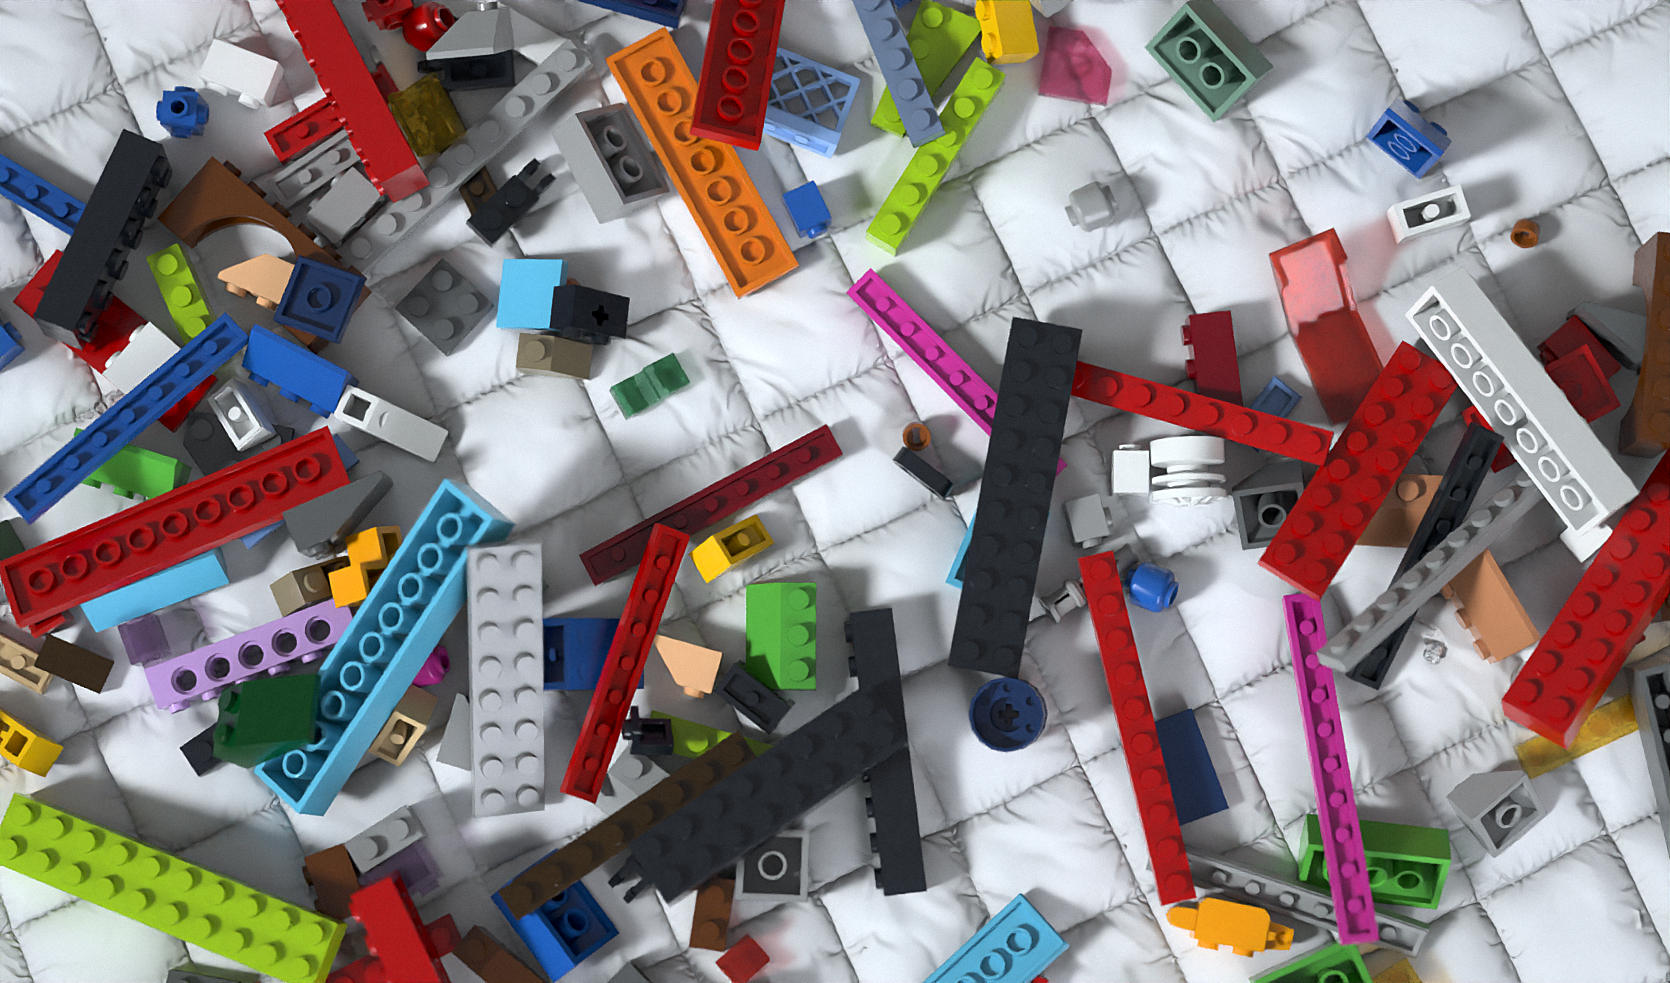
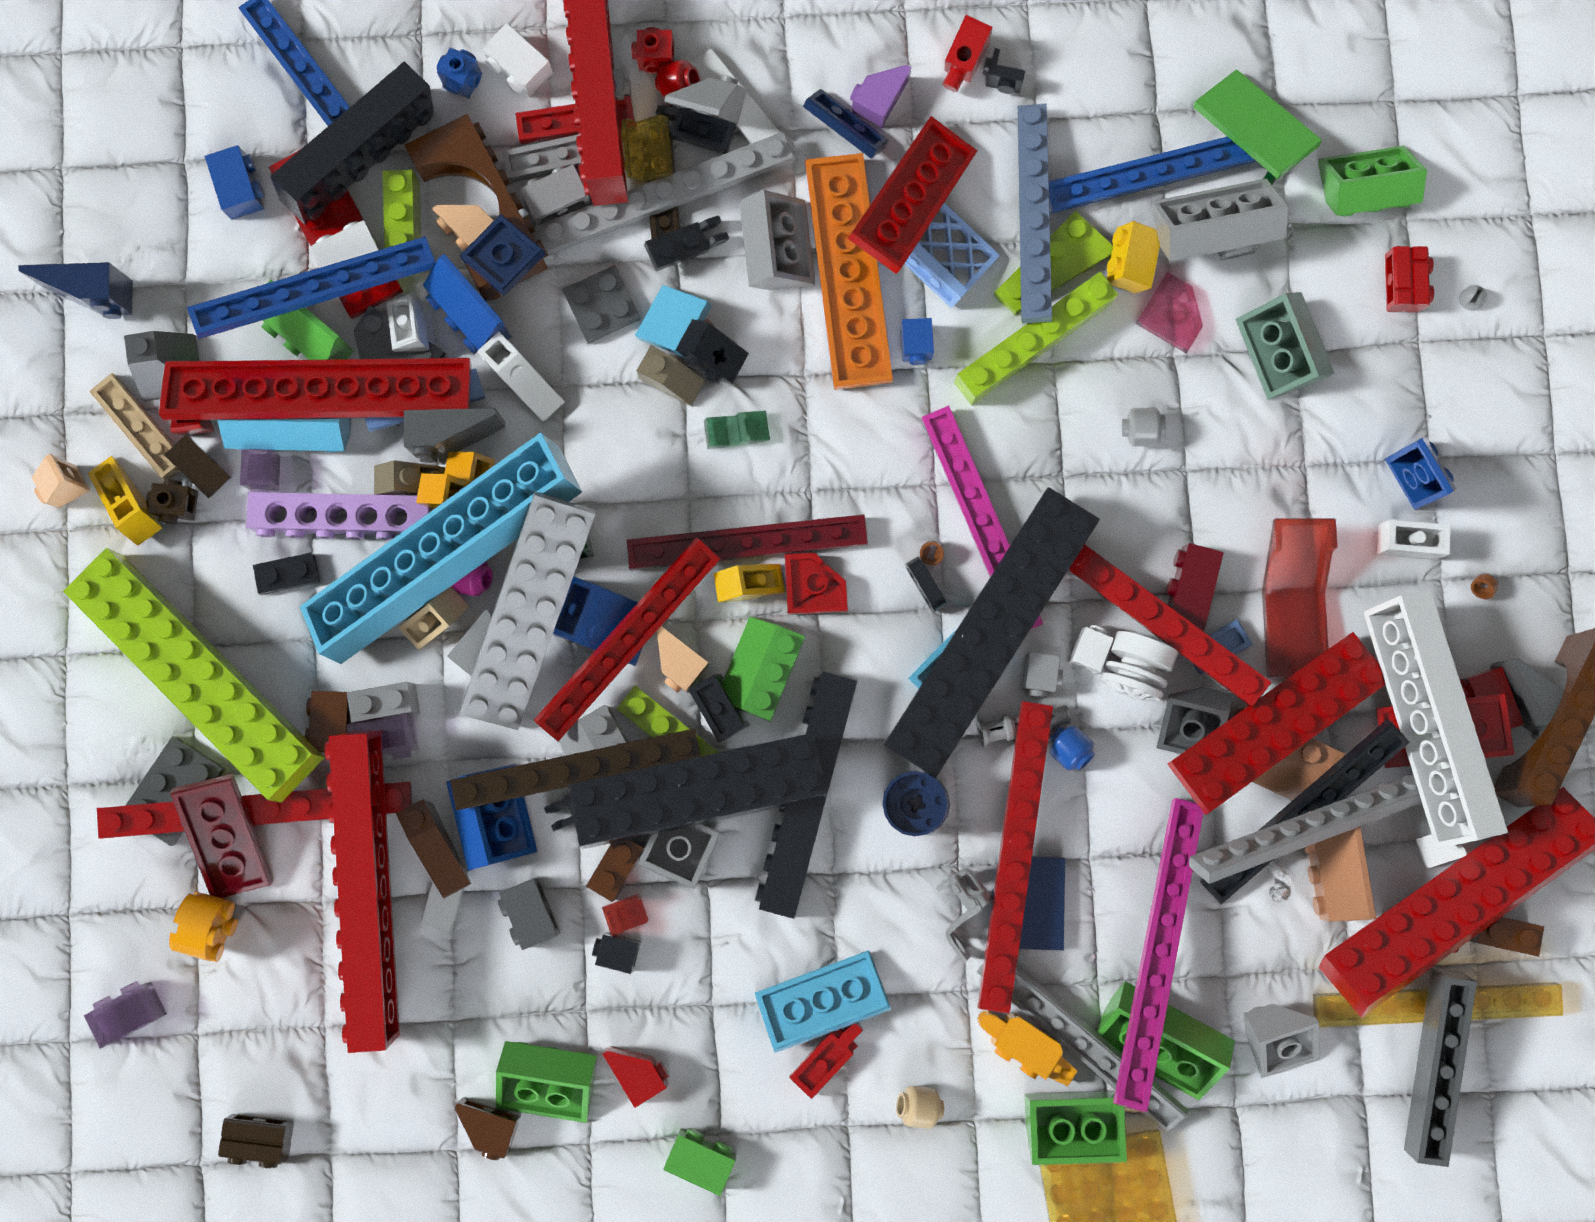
camera: 20 degrees right, 0 degrees up
dark green slope [213,673,322,769] -> none
black bracket [622,706,674,755] -> none
none -> dark brown brick [146,479,198,524]
none -> red plate [785,553,848,615]
none -> light grey piece [936,868,993,963]

